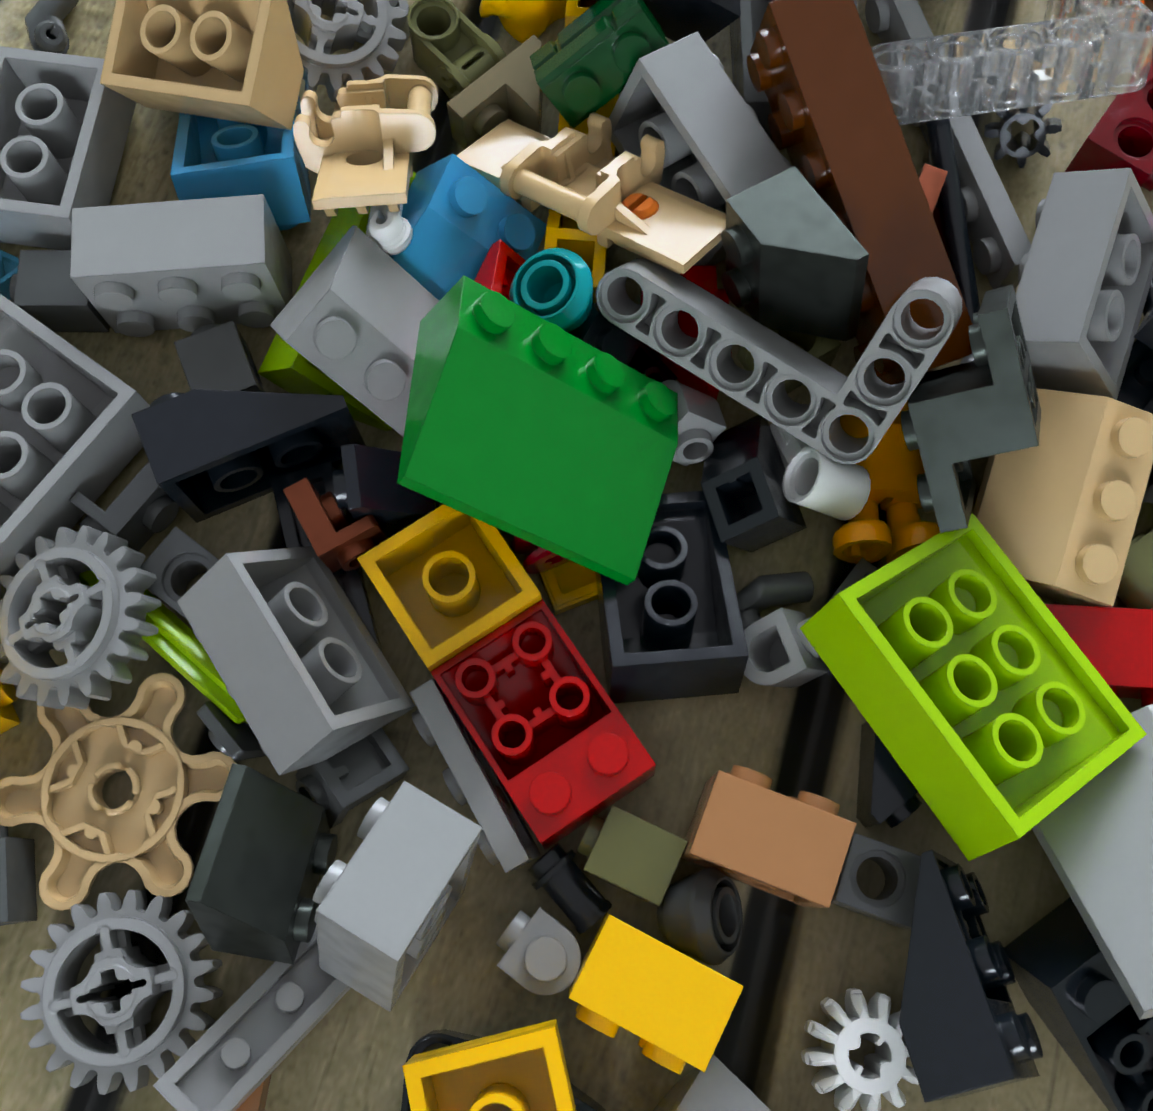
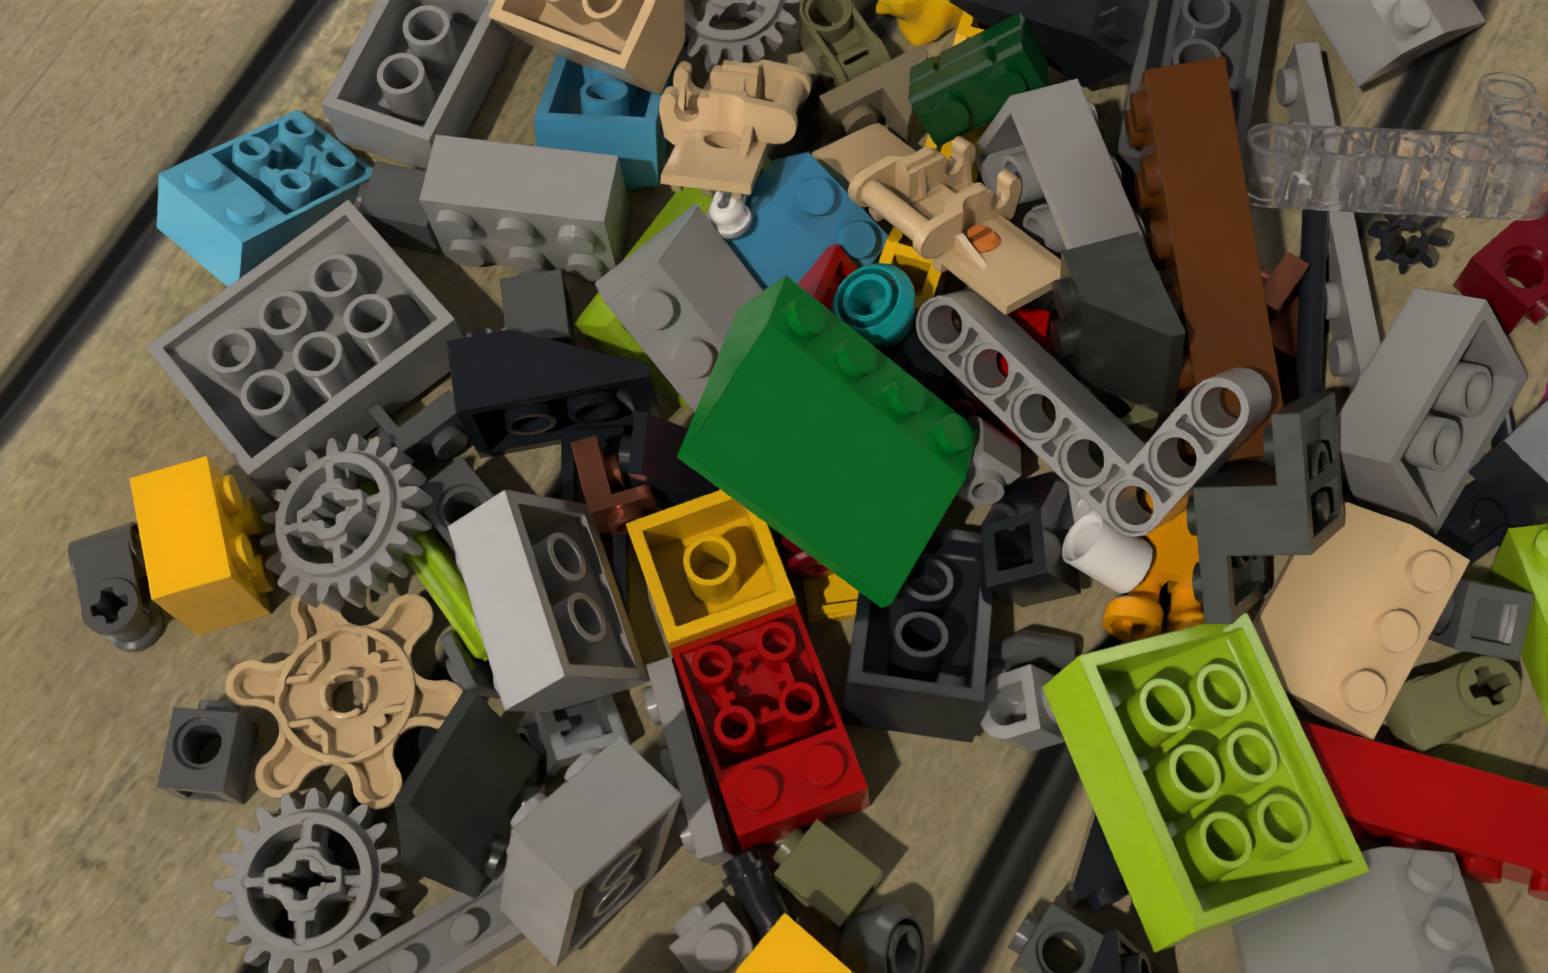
camera: 20 degrees right, 5 degrees down
medium nougat brick [681,765,857,908] -> none

